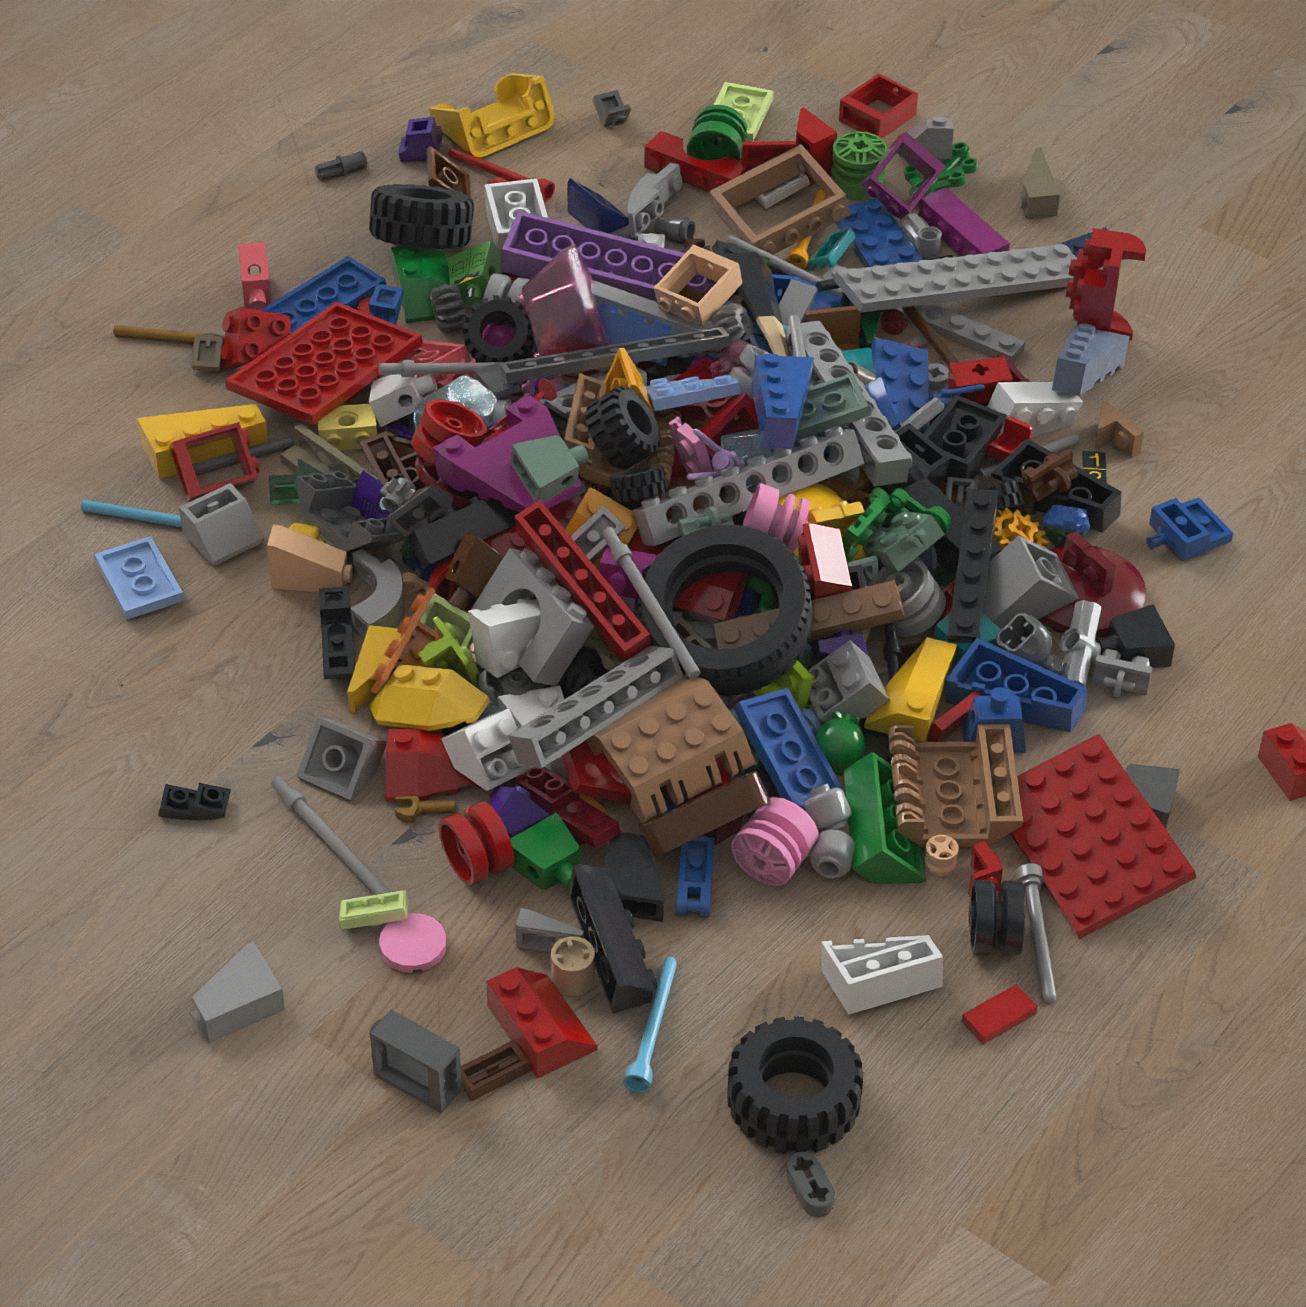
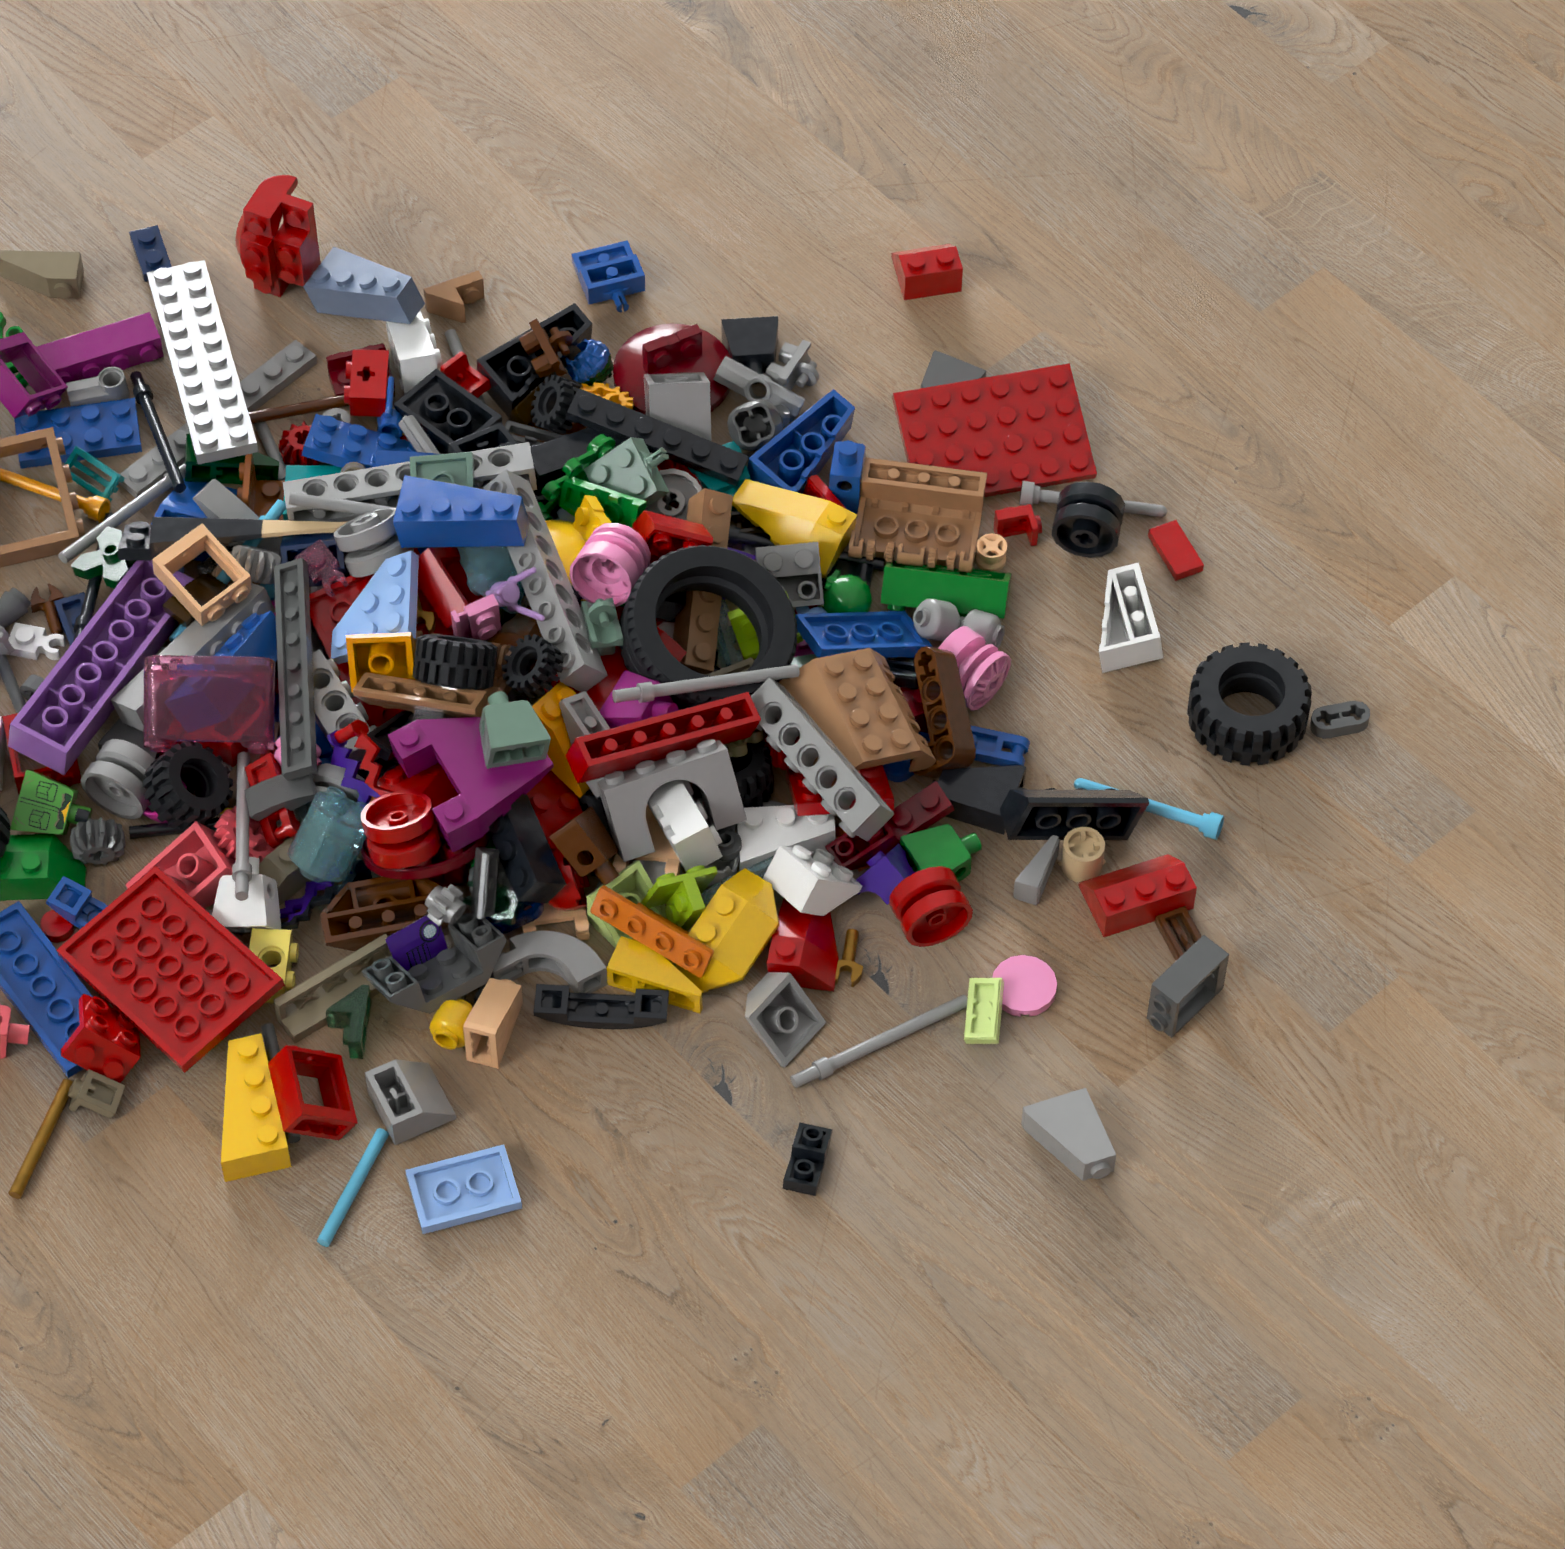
camera: 80 degrees left, 10 degrees up
black sticker [1082,451,1107,483] -> none

